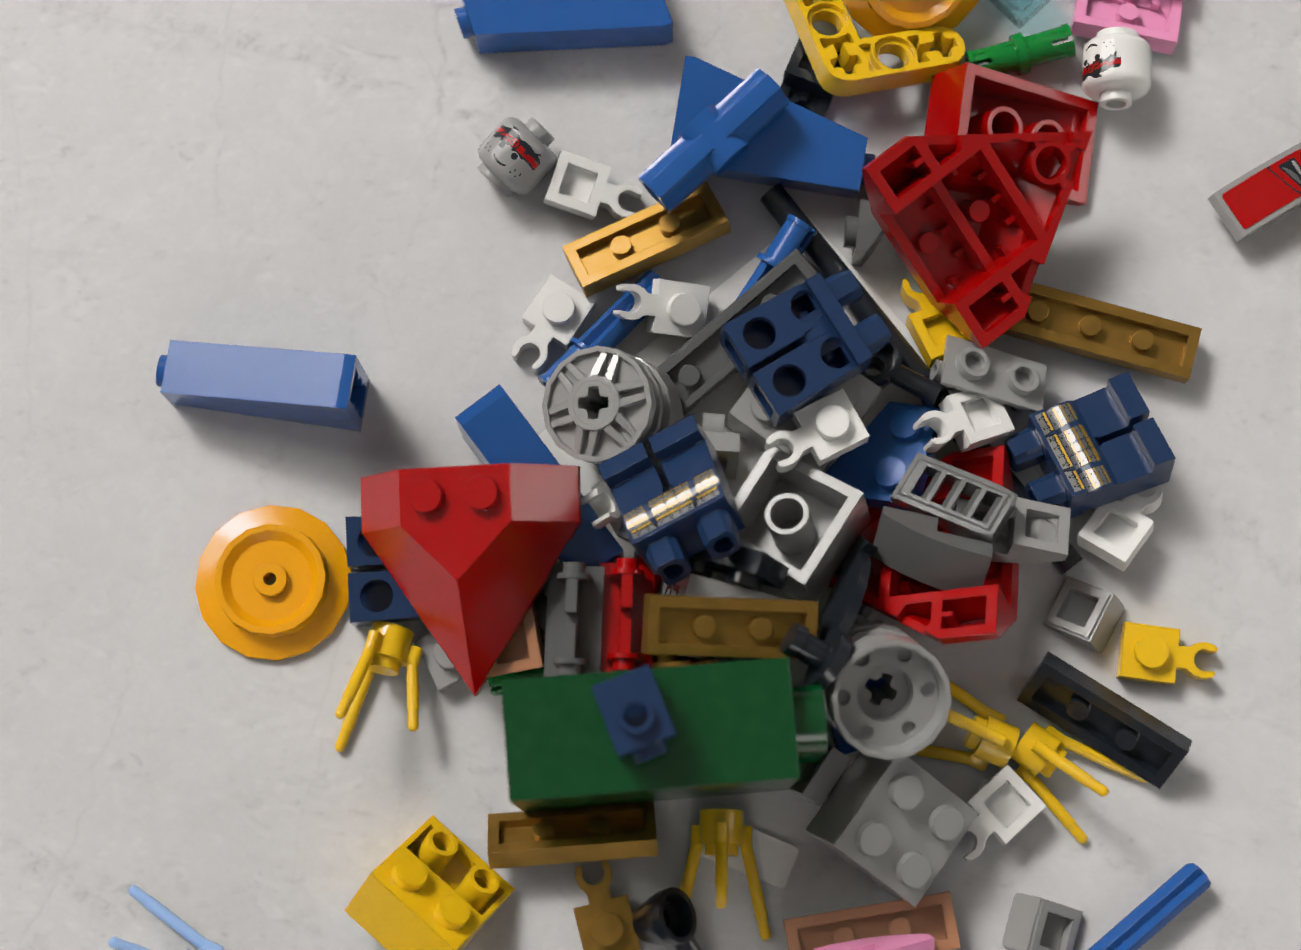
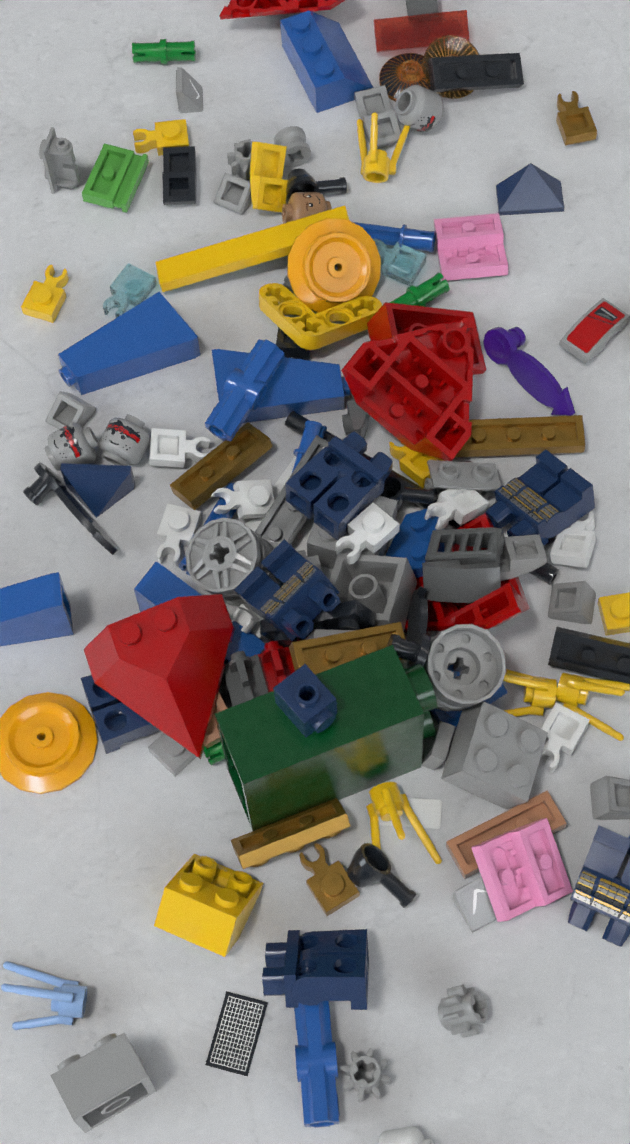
camera: 15 degrees left, 15 degrees down
yellow plant [335,621,423,752] -> none
white head [1081,27,1152,110] -> none
none -> black brick [23,462,117,555]
none -> light grey slope [45,391,96,429]
none -> light grey head [45,422,99,471]
none -> dark blue slope [60,463,135,518]
none -> dark purple brick [483,327,575,416]

